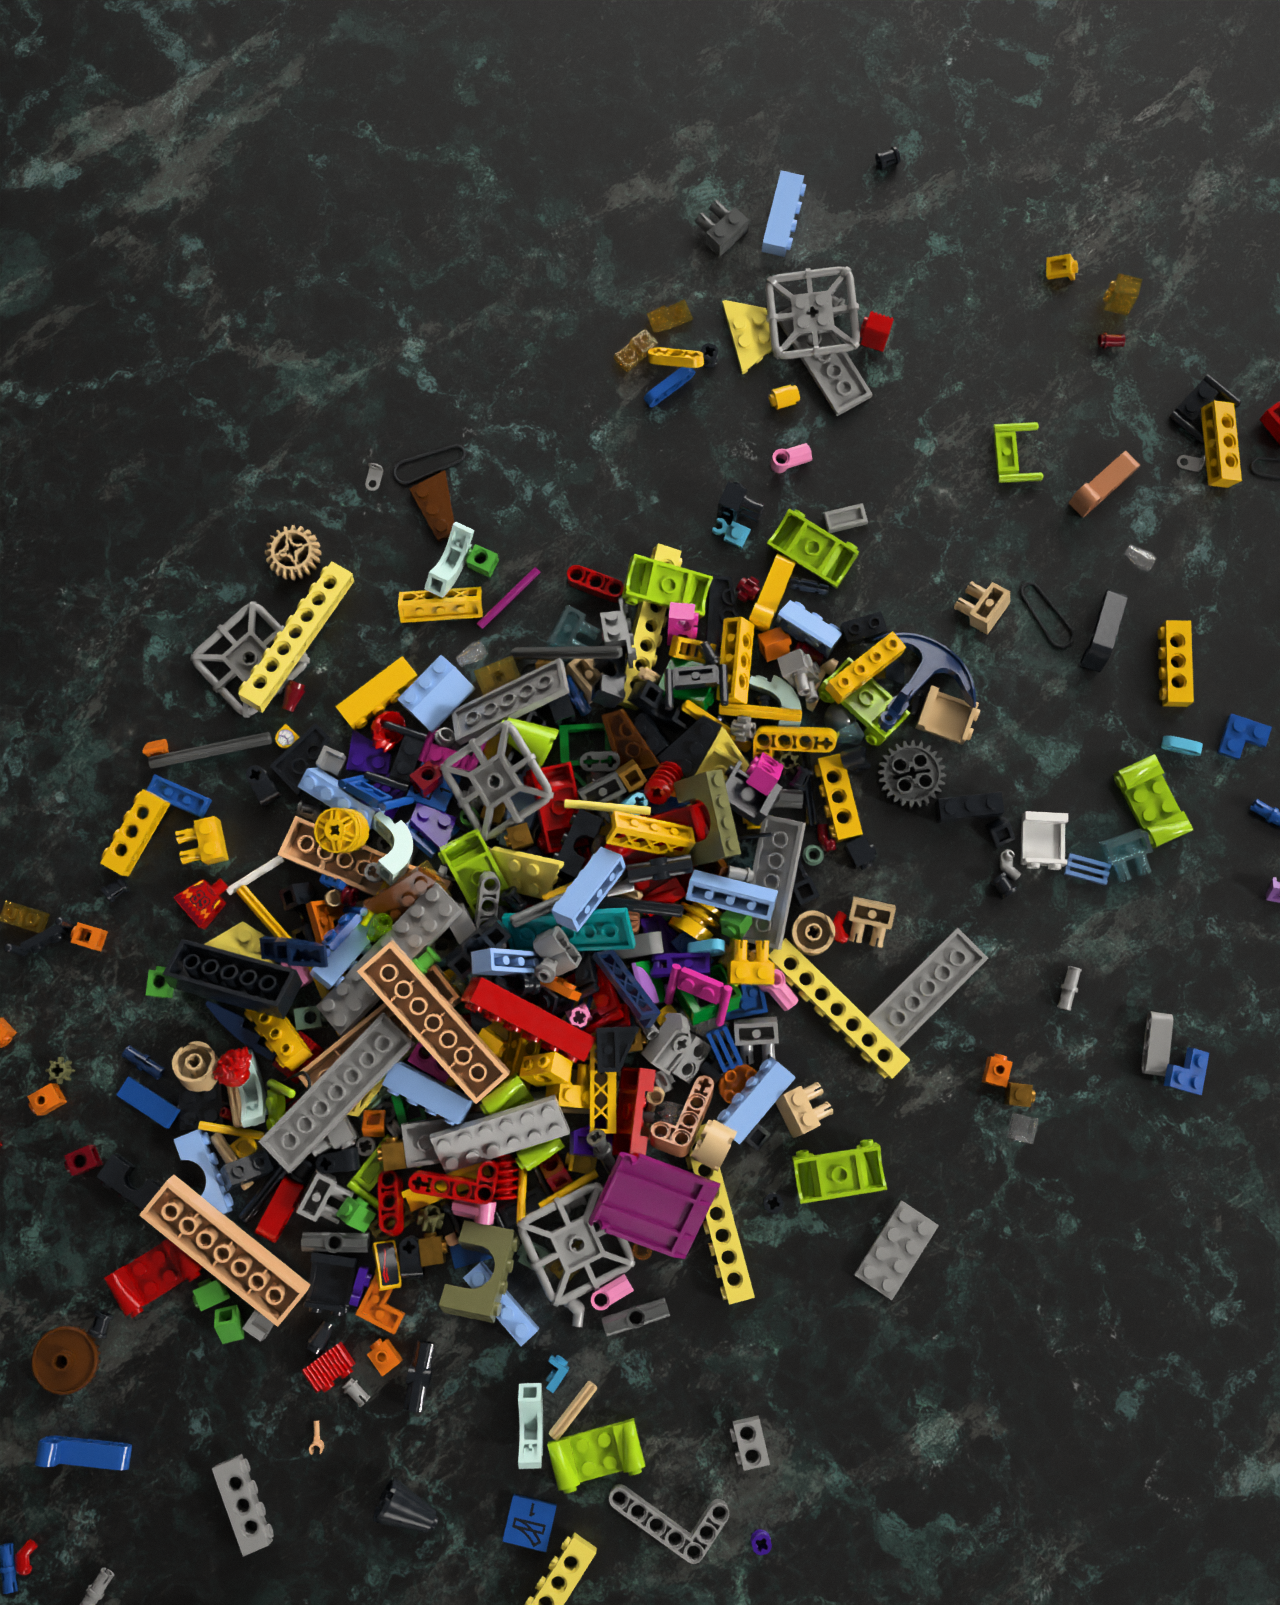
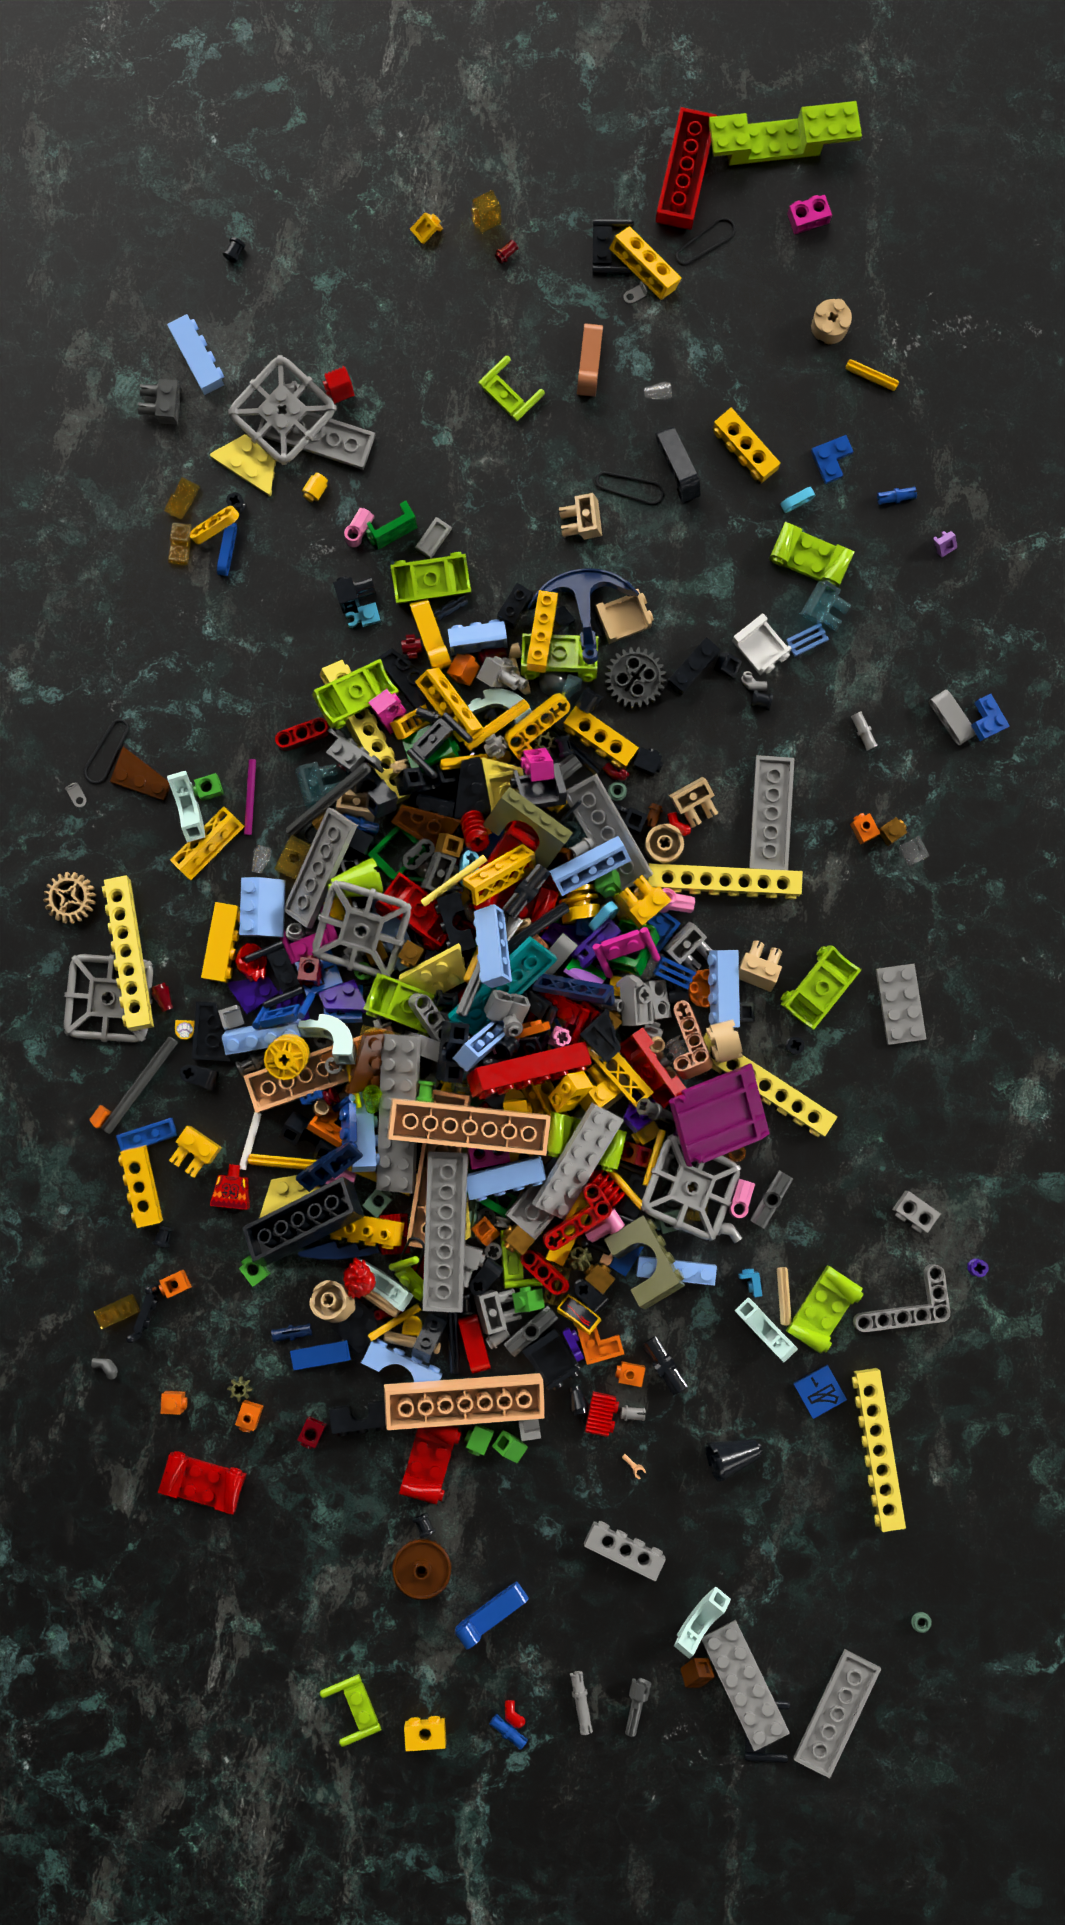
camera: 45 degrees left, 5 degrees up
none -> green panel [366,501,418,550]
none -> light grey pin [485,1329,511,1349]
none -> reddish brown pin [644,803,663,828]

